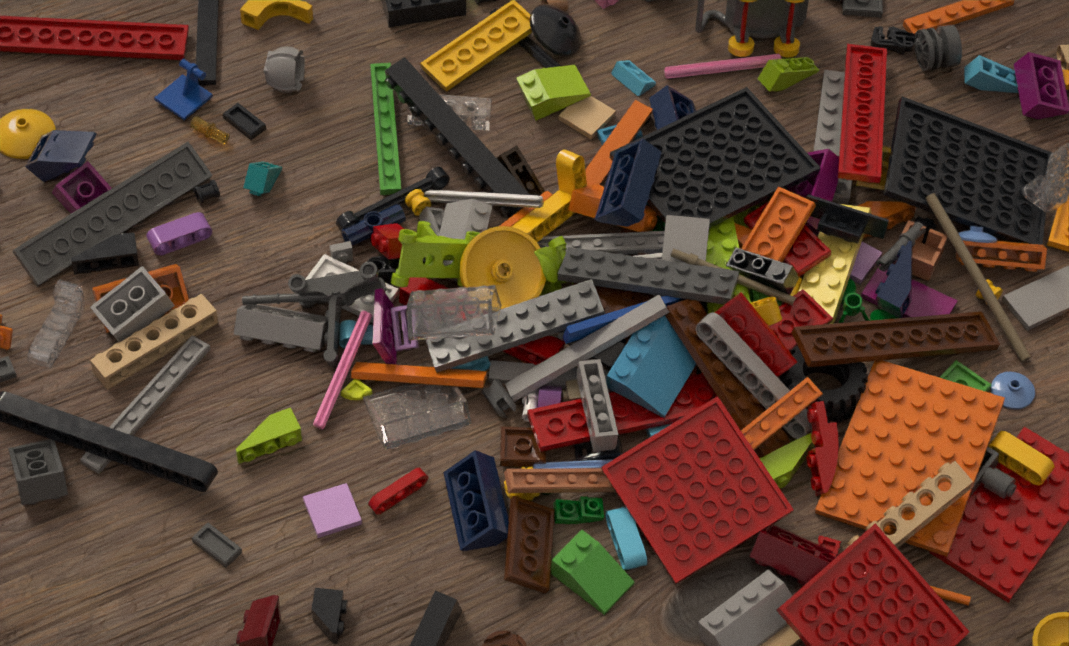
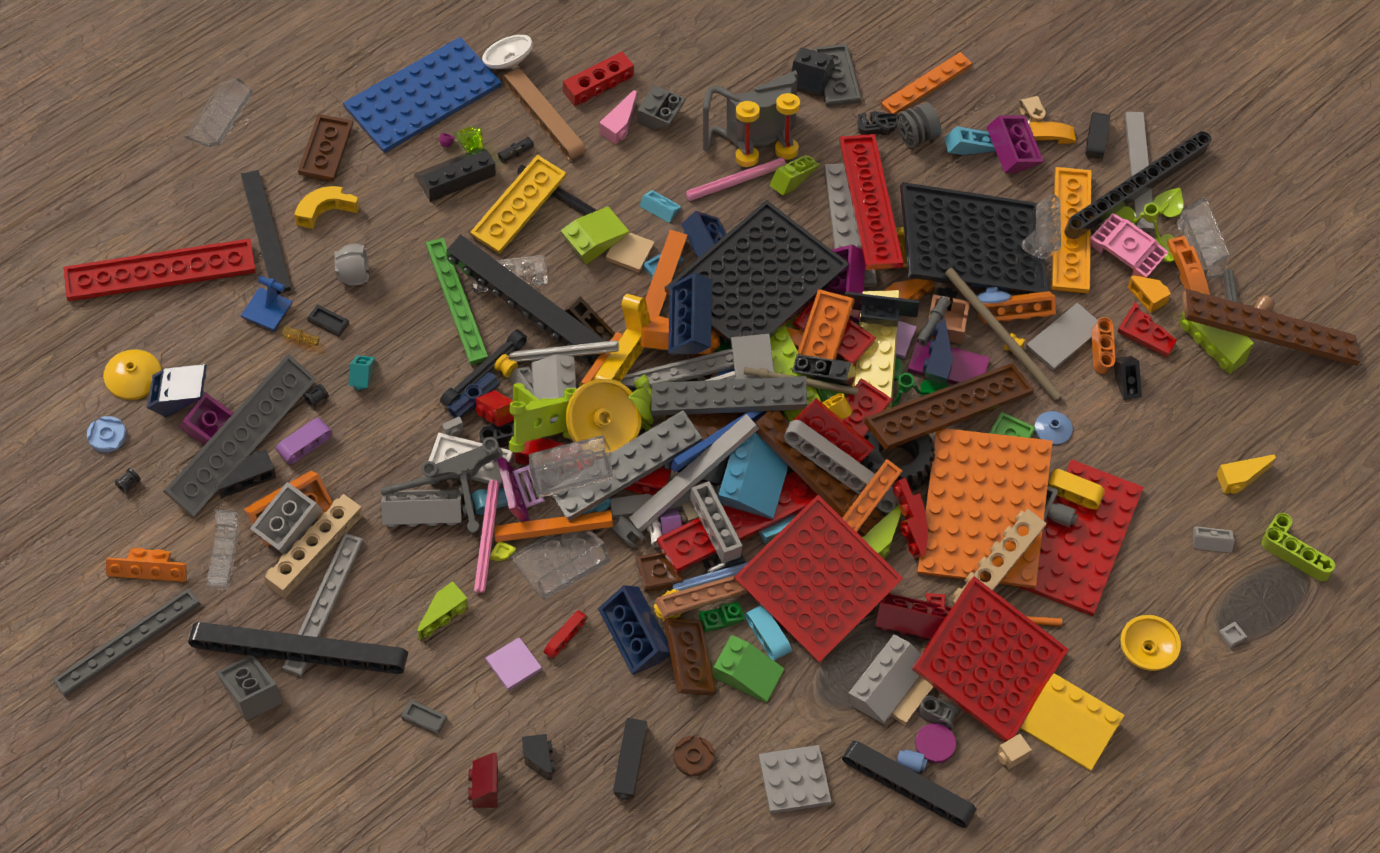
camera: 15 degrees left, 5 degrees up
black dish [530,4,581,57] -> none

